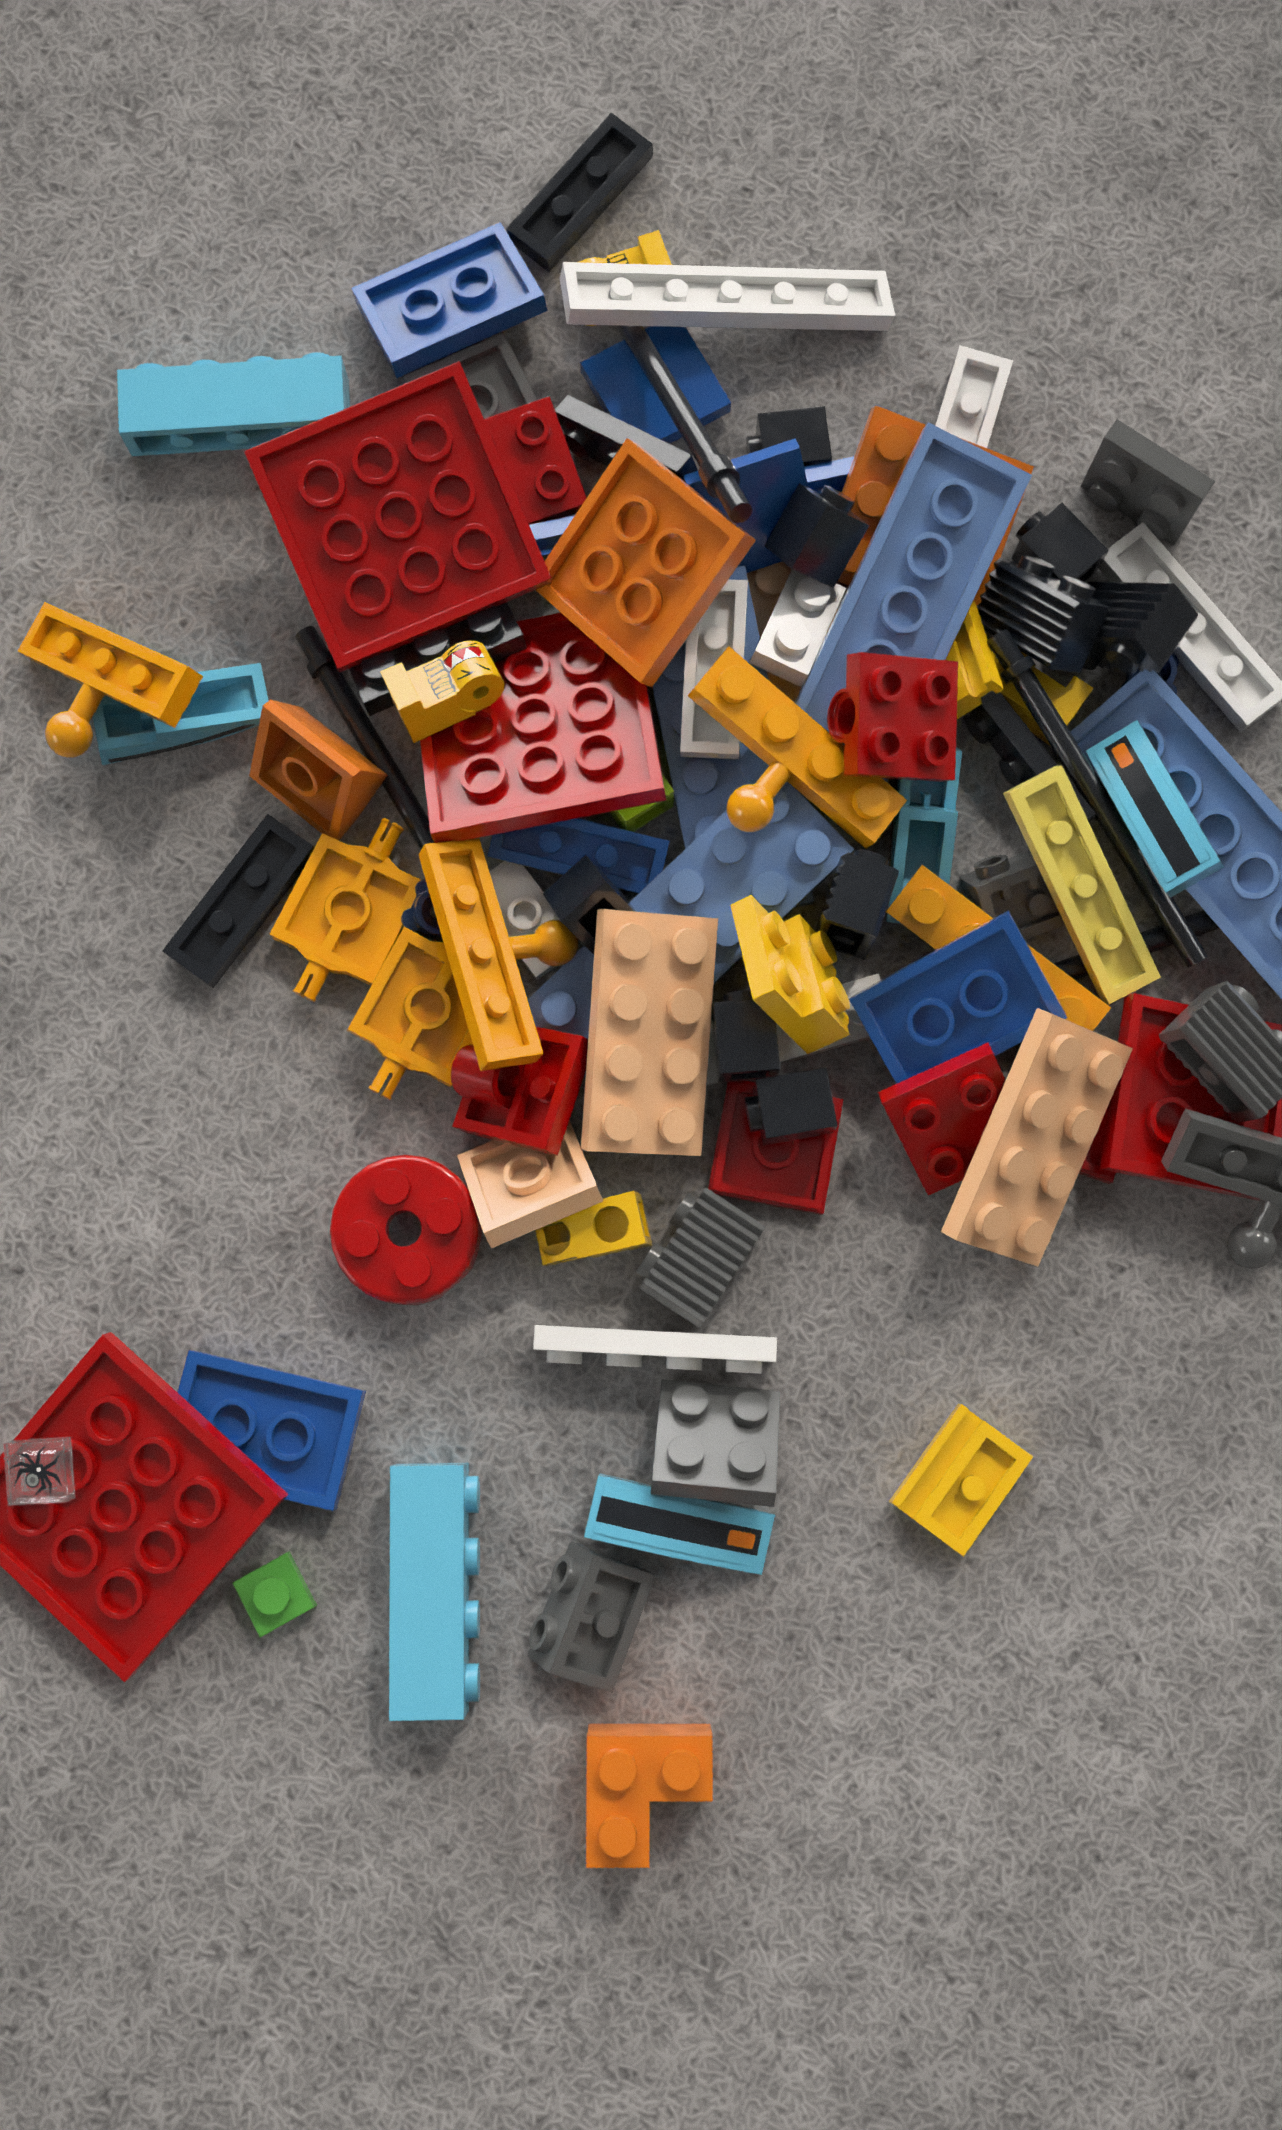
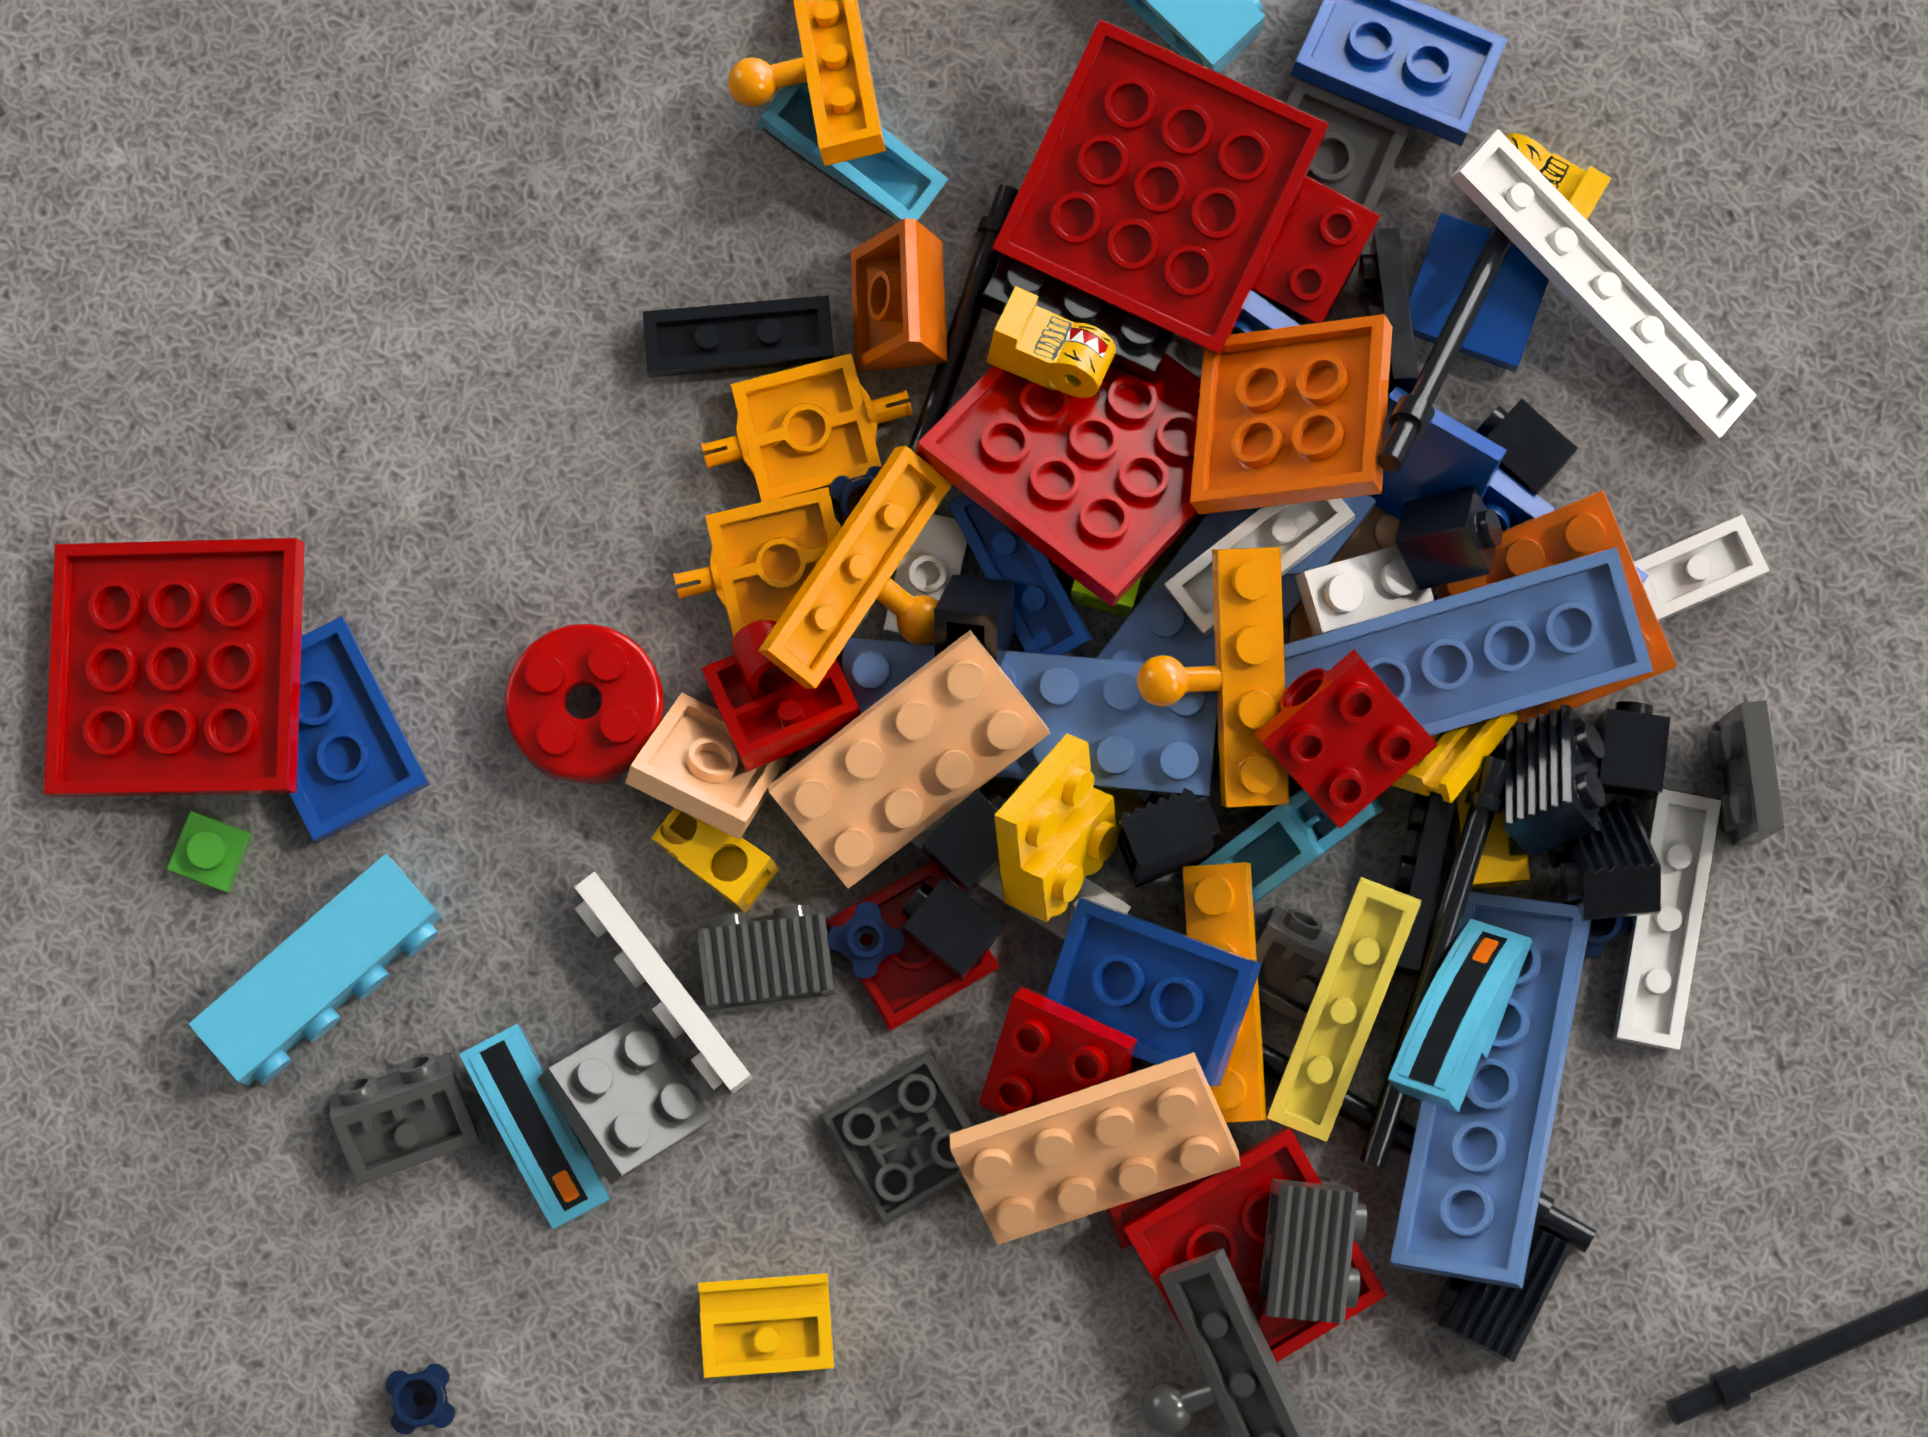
camera: 45 degrees right, 0 degrees up
clear tile [3,1437,75,1506] -> none
black plate [506,112,653,272] -> none
orange brick [586,1724,713,1868] -> none
none -> dark blue plate [385,1364,455,1435]
none -> dark grey tile [818,1051,973,1228]
none -> dark blue plate [828,902,905,979]

